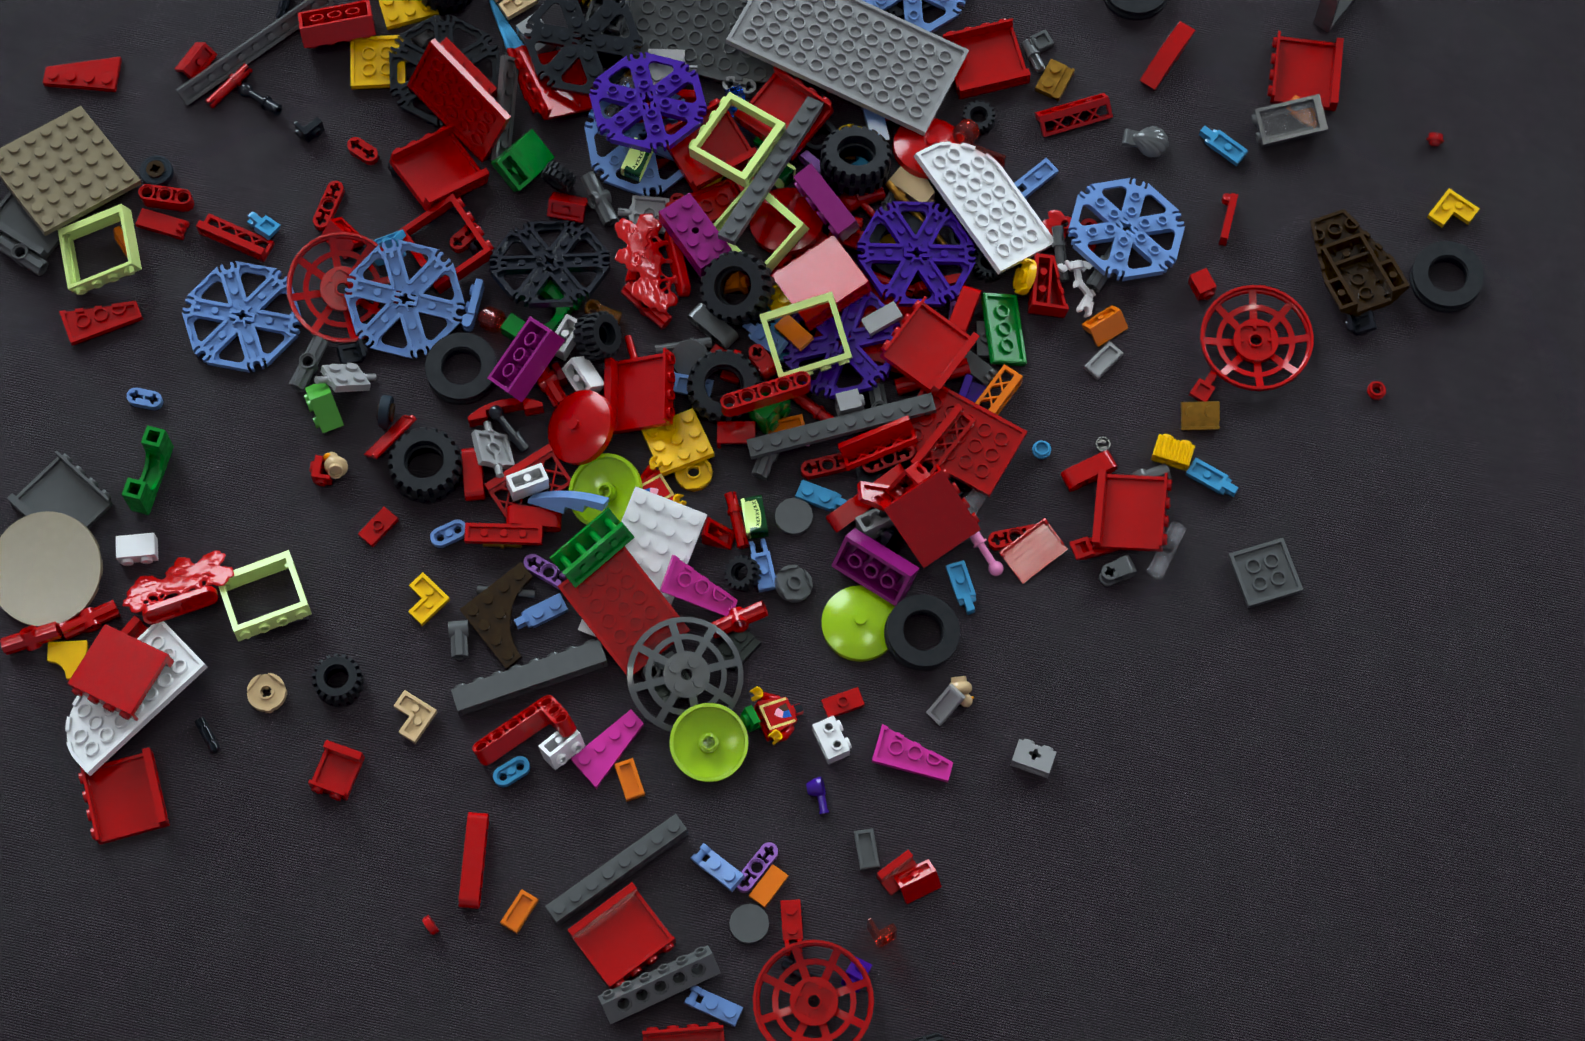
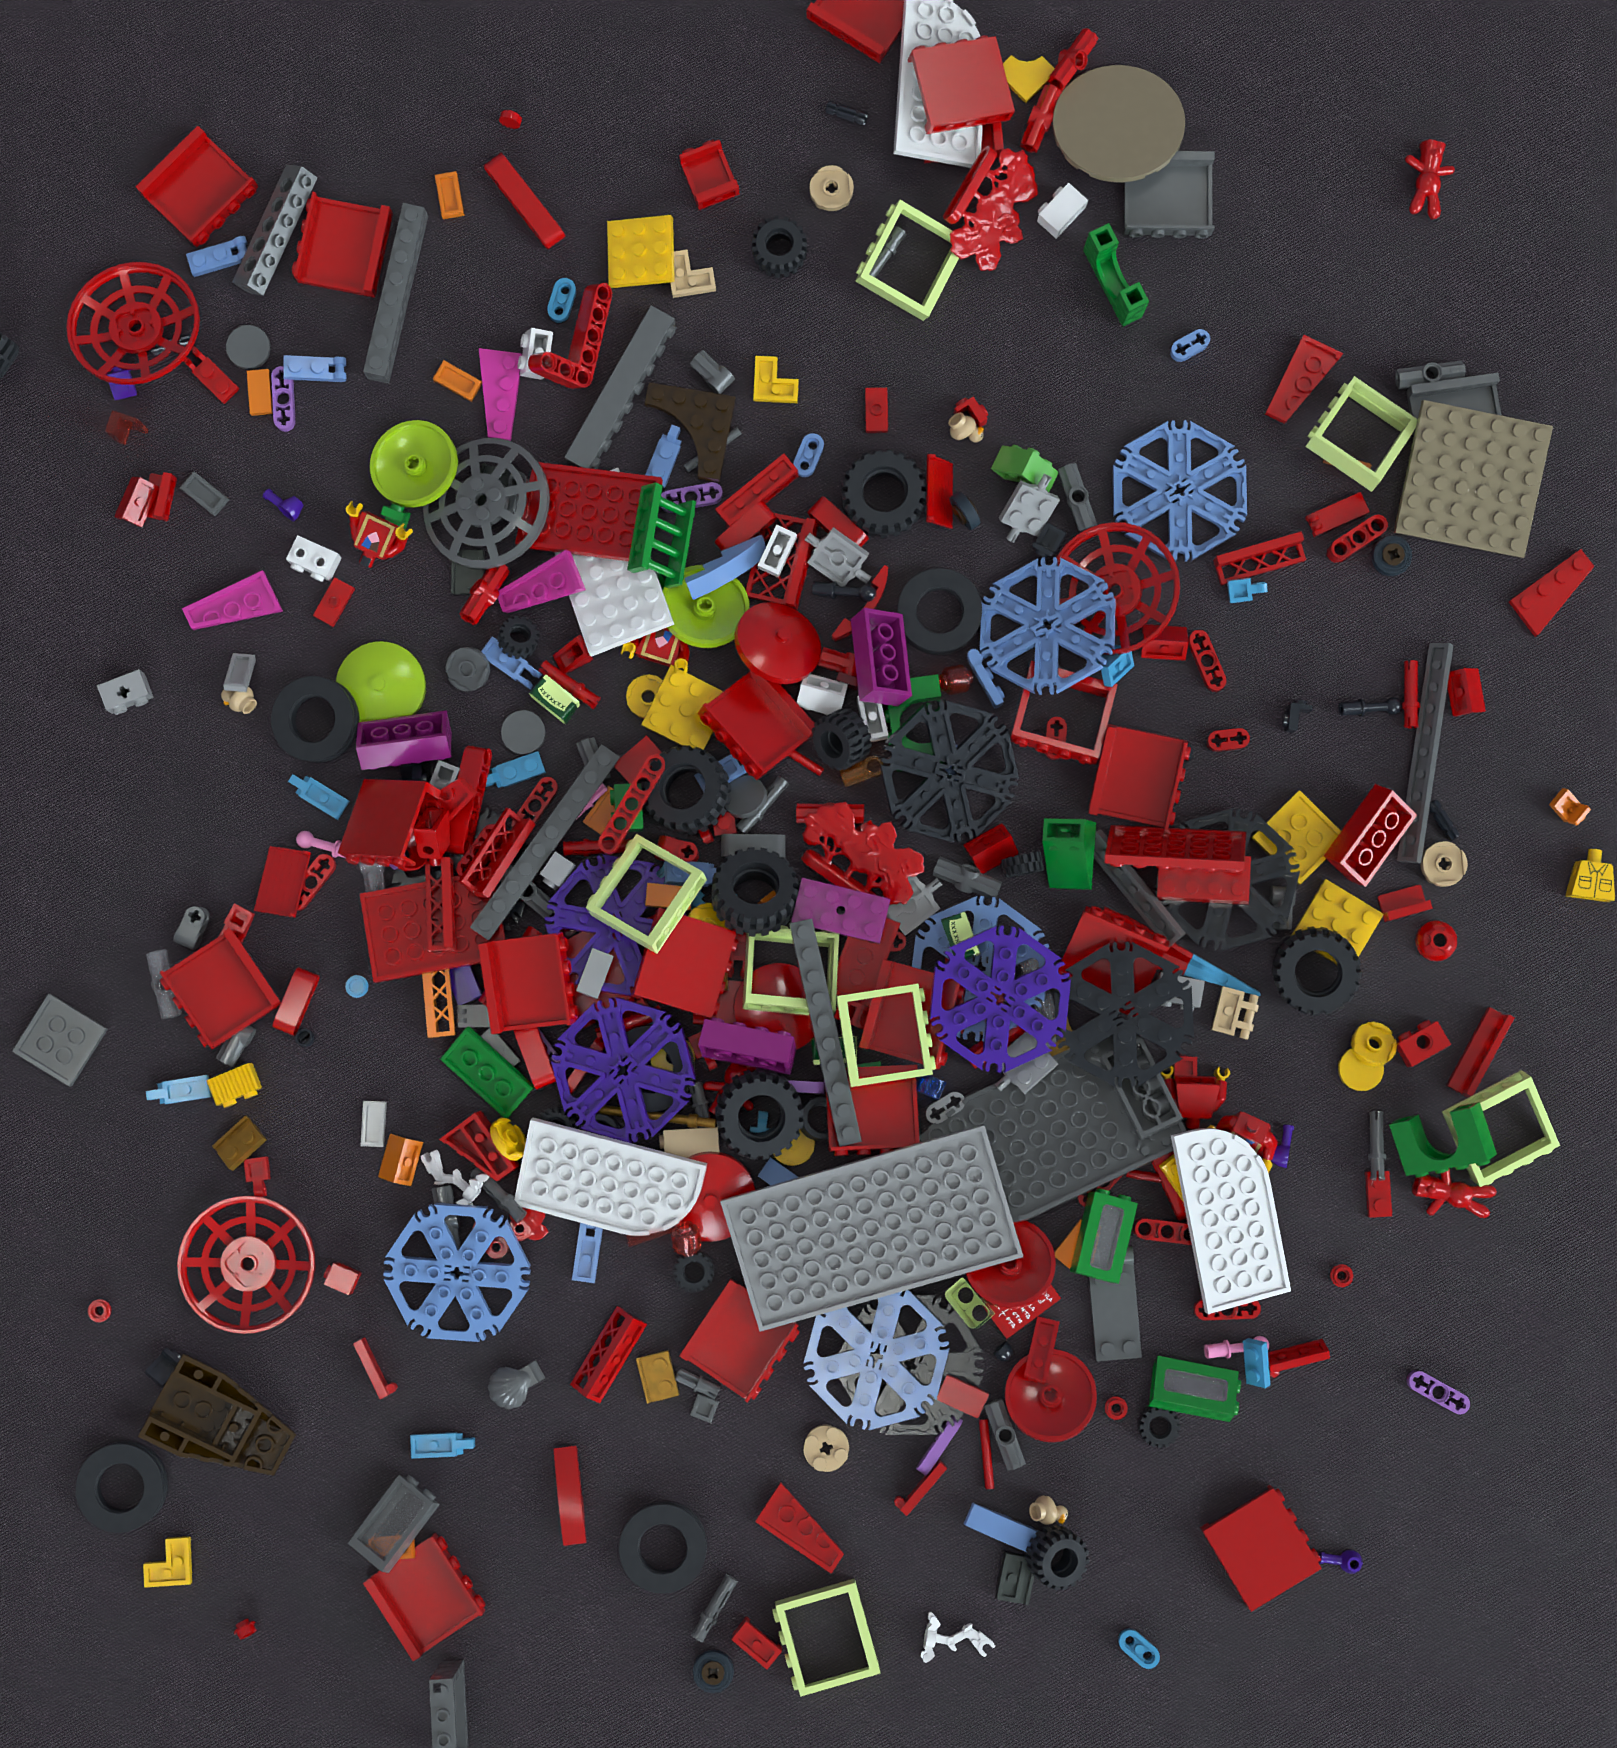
camera: 135 degrees right, 15 degrees up
none -> yellow plate [607,215,675,288]

